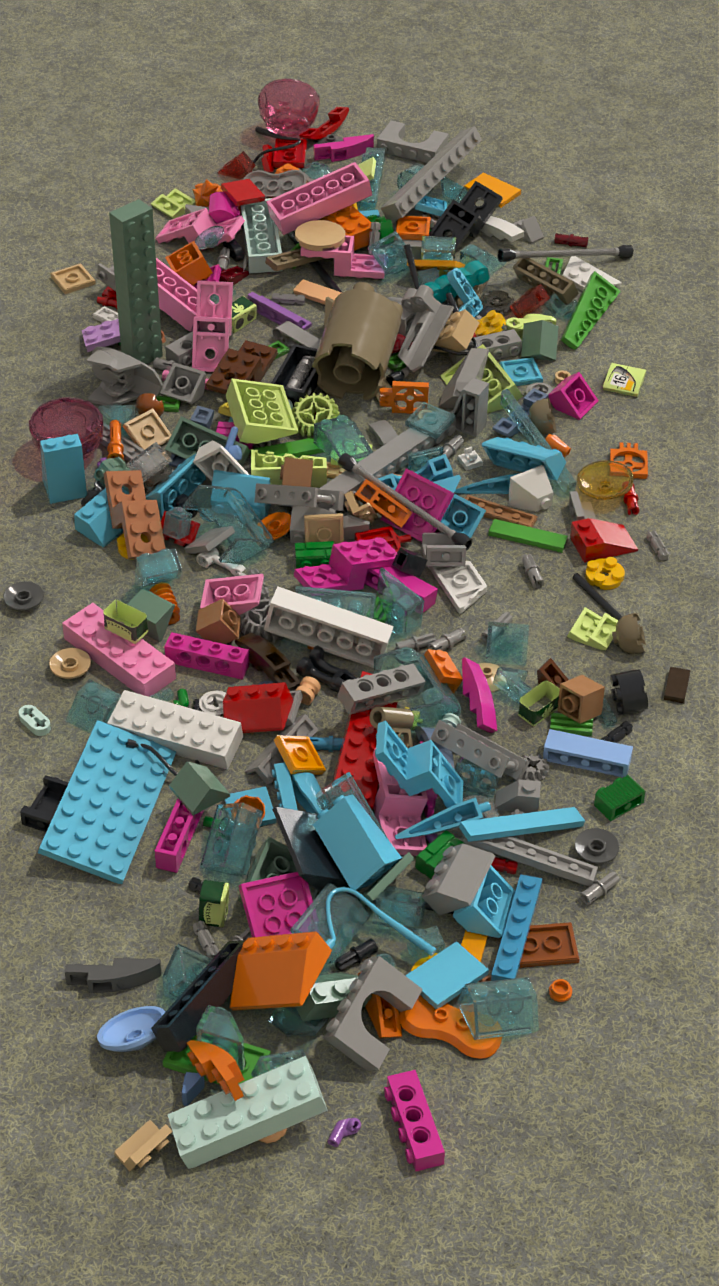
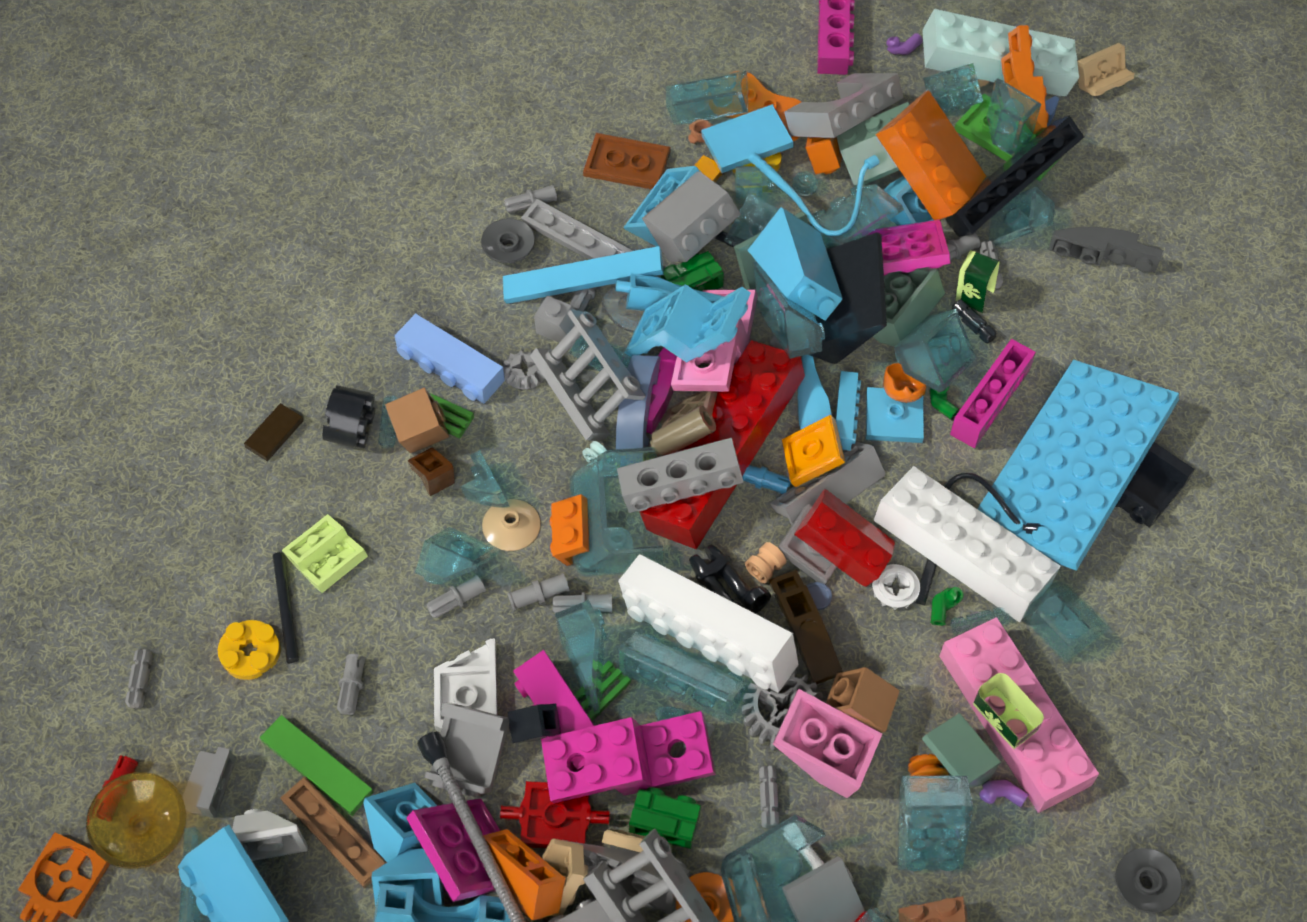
camera: 160 degrees left, 15 degrees up
light aqua beam [18,705,51,736] -> none
tan dish [49,648,91,679] -> none
light blue dish [97,1006,165,1052] -> none
dark pink brick [164,632,249,680] -> none
sand green slope [169,761,230,816] -> none
black axle [334,938,378,971] -> none
medium azure piece [455,472,523,494] -> none
dark pink slope [462,657,497,733] -> none
dark azure plate [491,874,542,985] -> none
yellowish green piece [518,681,560,727] -> none
orange plate [549,979,572,1002] -> none
red slope [570,518,638,563] -> none
green brick [594,775,646,822] -> none
black axle [600,721,633,743] -> none
dark tan cylinder [612,612,646,654] -> none

